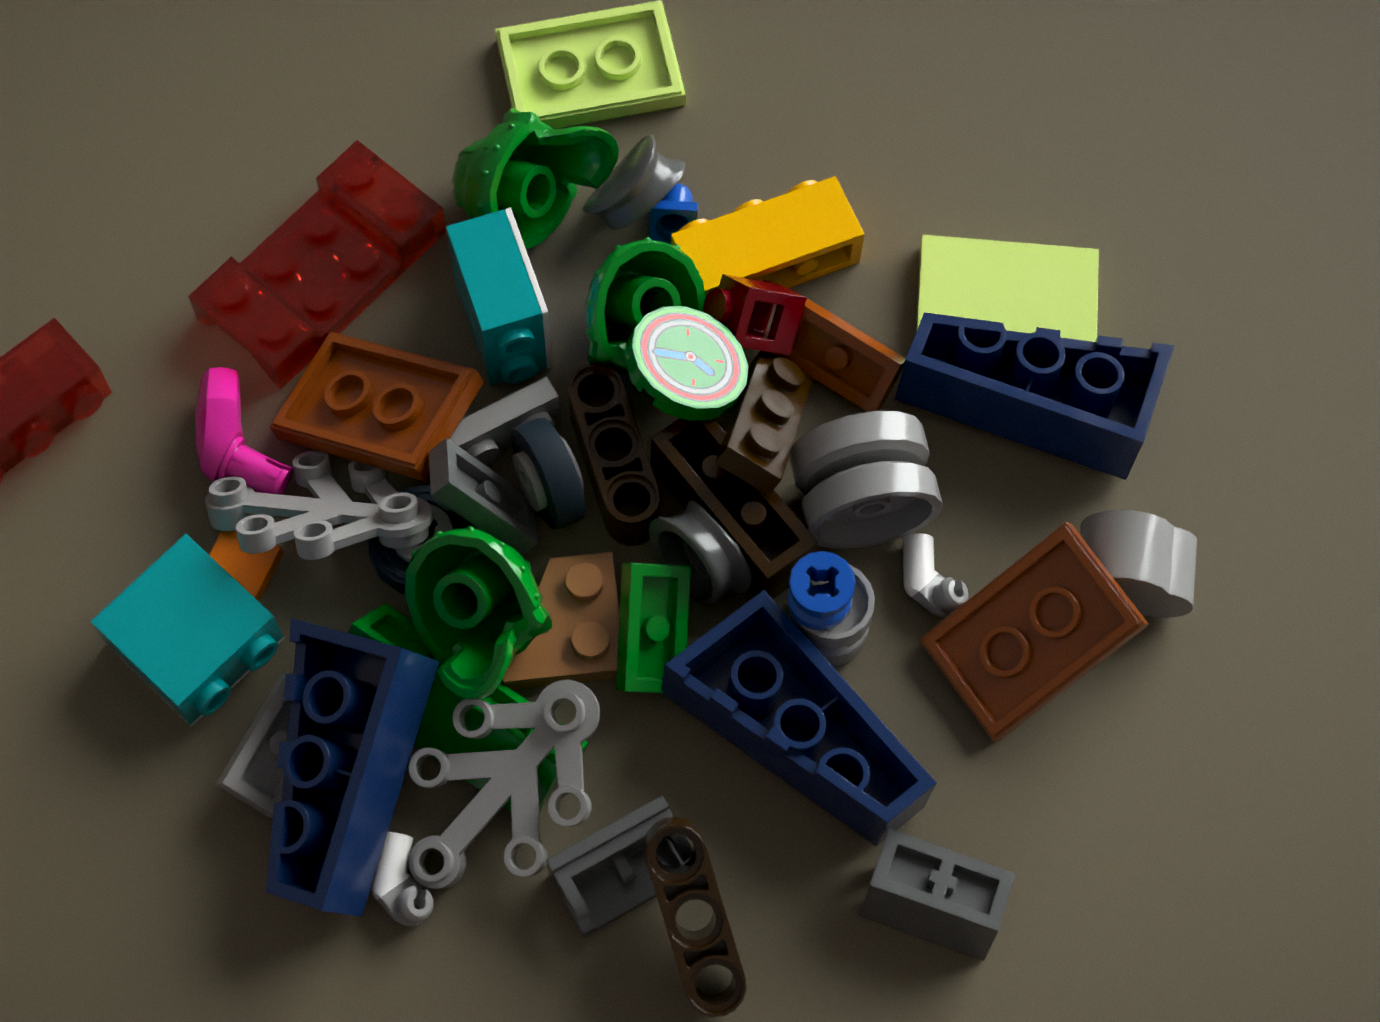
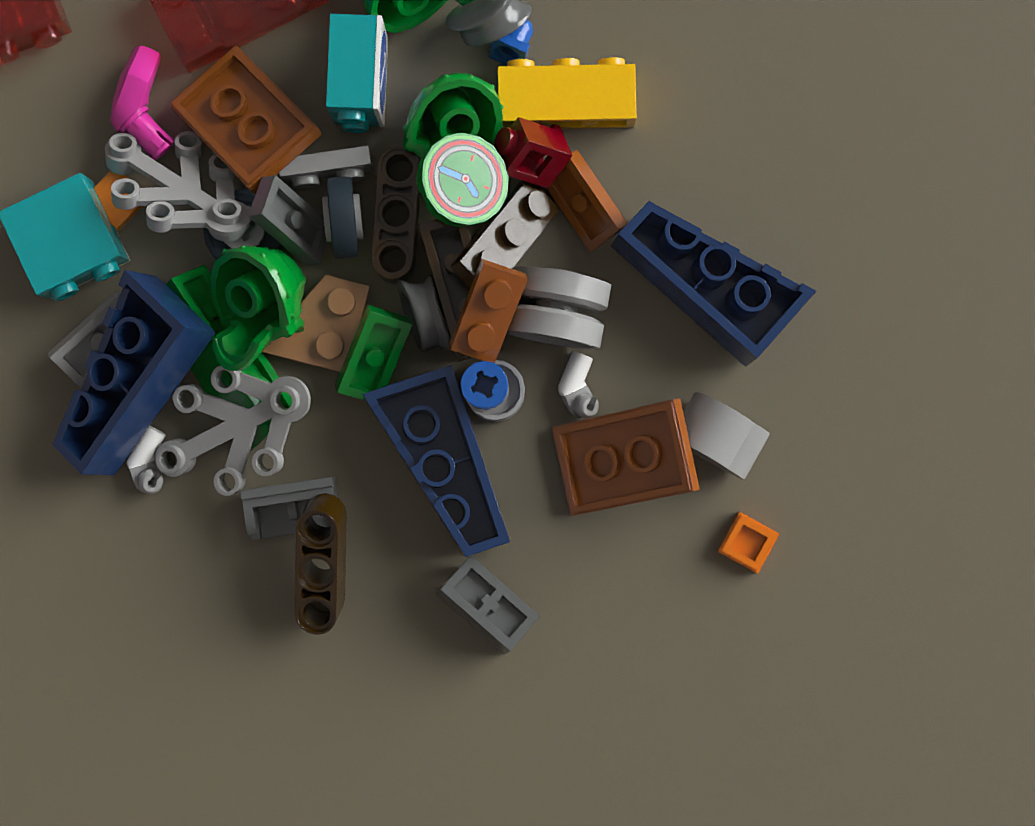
camera: 25 degrees right, 20 degrees up
yellowish green tile [915,235,1099,342] -> none
none -> dark orange plate [449,259,528,363]
none -> orange tile [717,512,779,574]

